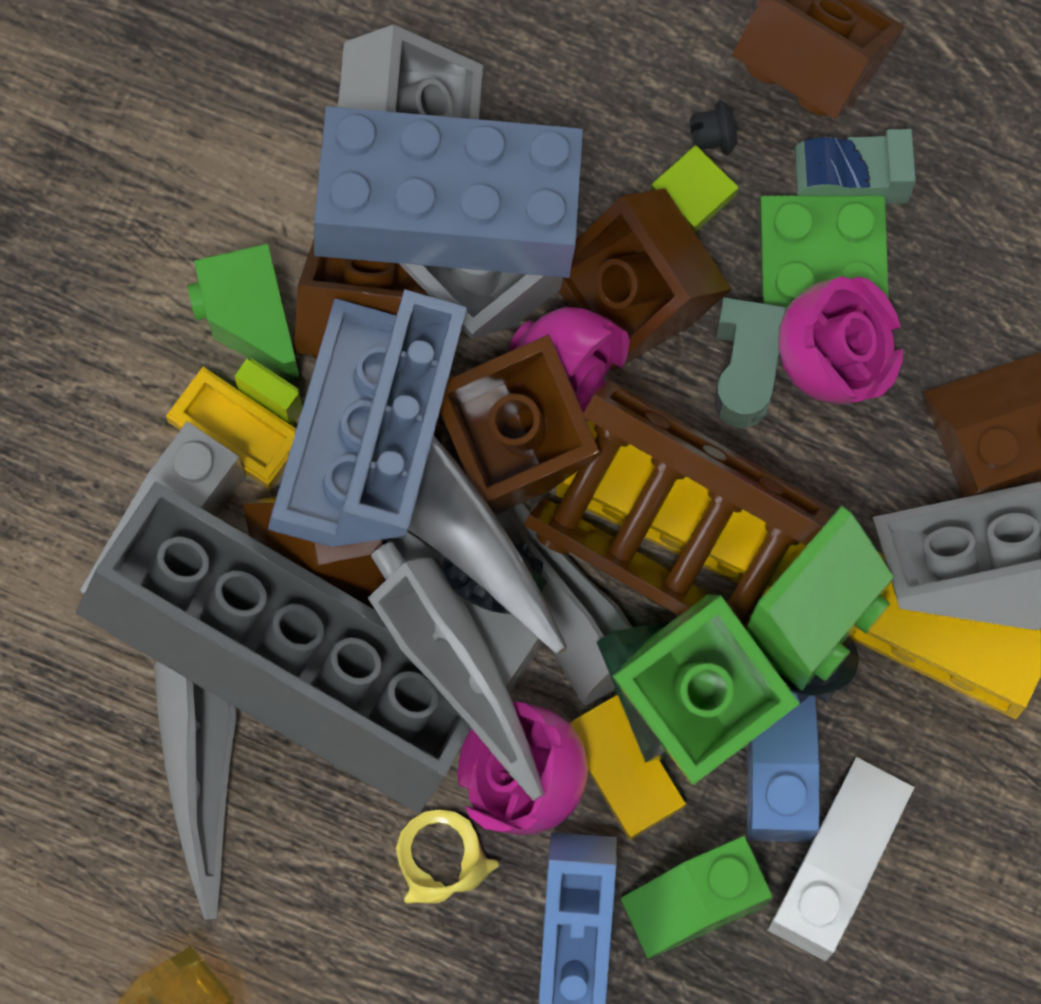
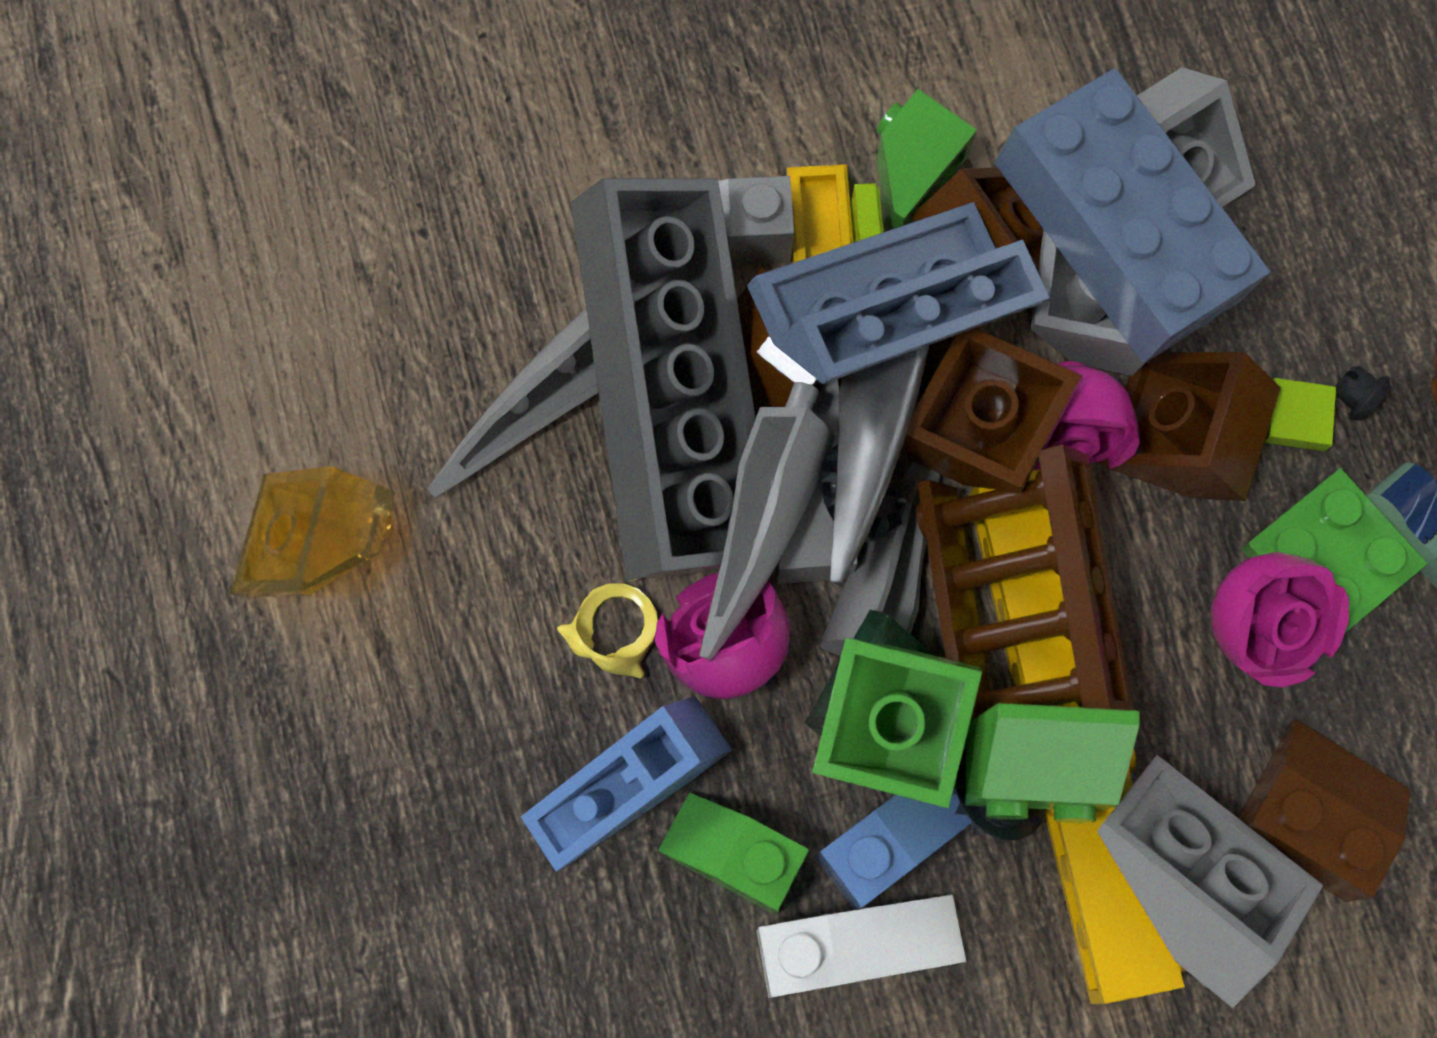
camera: 50 degrees right, 0 degrees up
yellow tile [570,694,686,841] -> none
sand green leg [715,297,786,428] -> none

